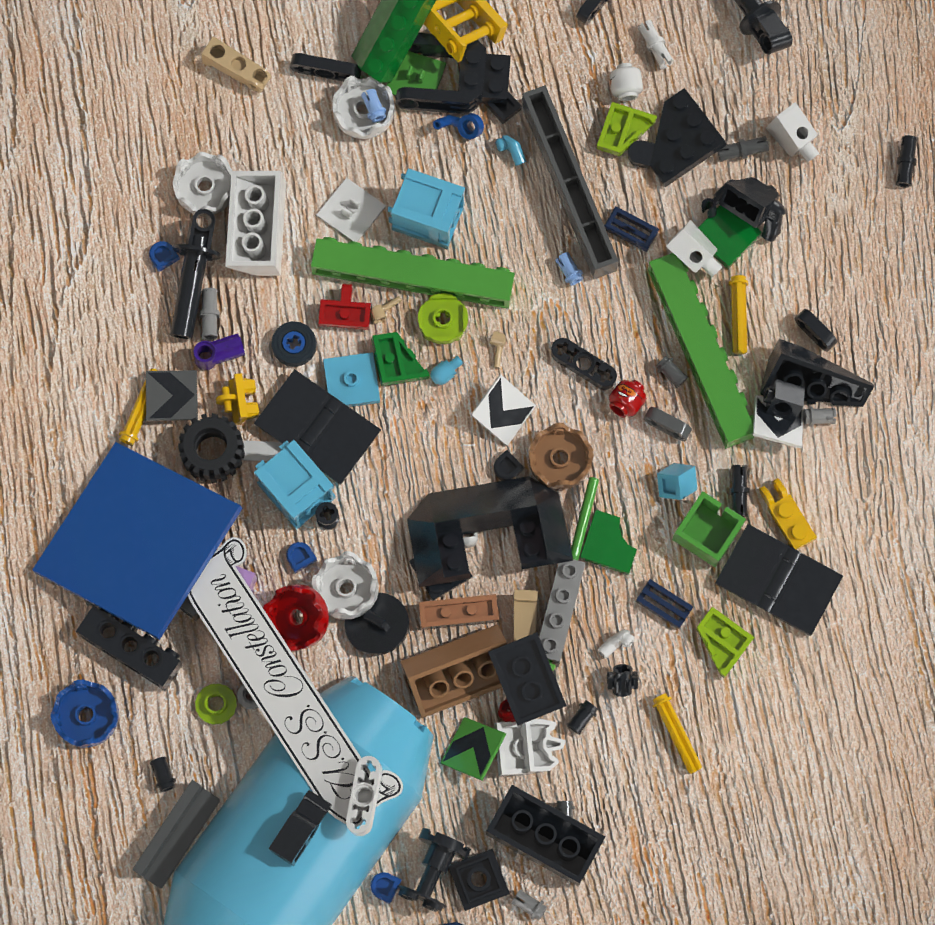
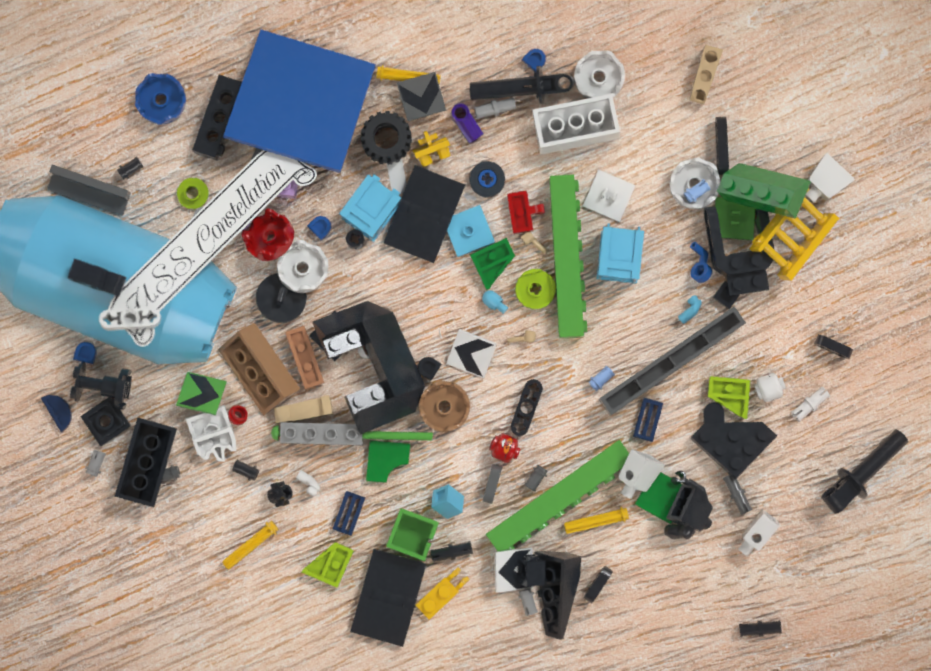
camera: 80 degrees right, 10 degrees up
black plate [488,632,567,726] -> none

